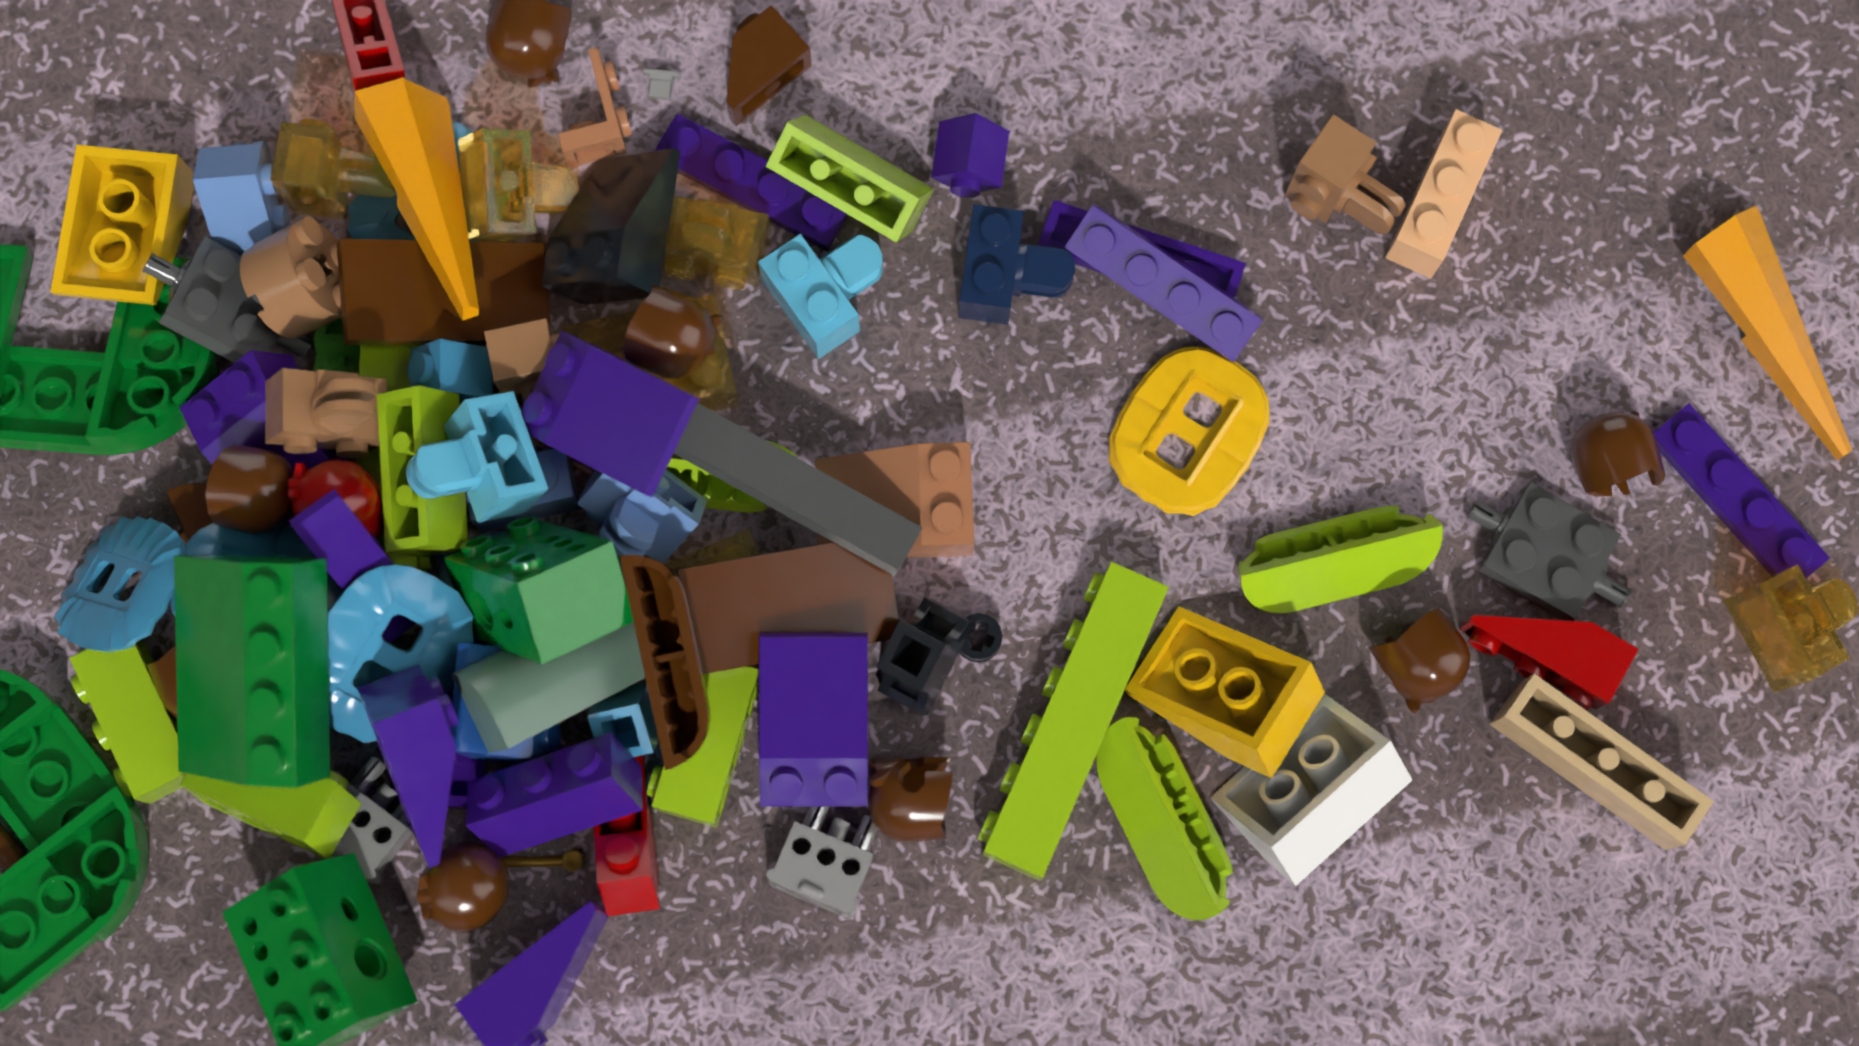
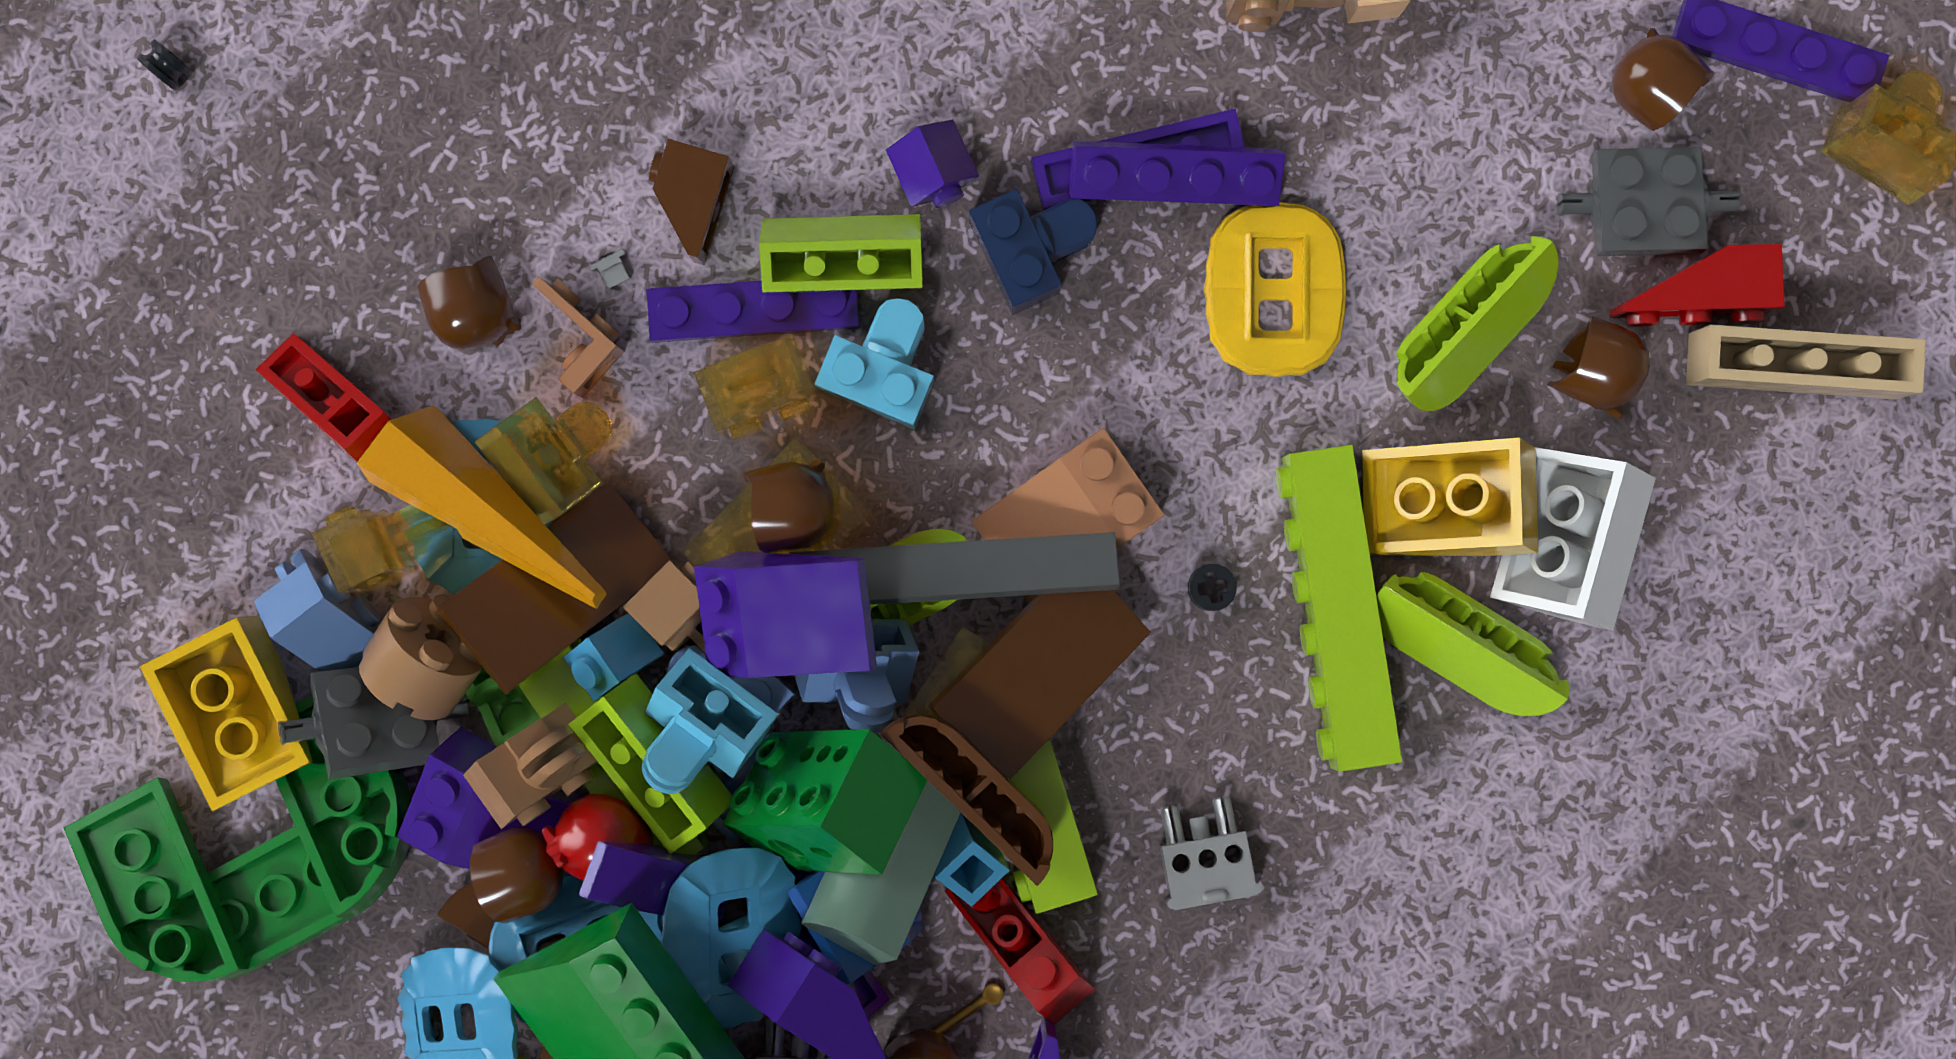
camera: 30 degrees left, 10 degrees up
dark purple brick [466,733,642,858] -> none
black slope [541,148,681,305] -> none
dark purple slope [759,633,869,807] -> none
reddish brown helmet [868,756,953,843] -> none
black brick [876,597,974,715] -> none

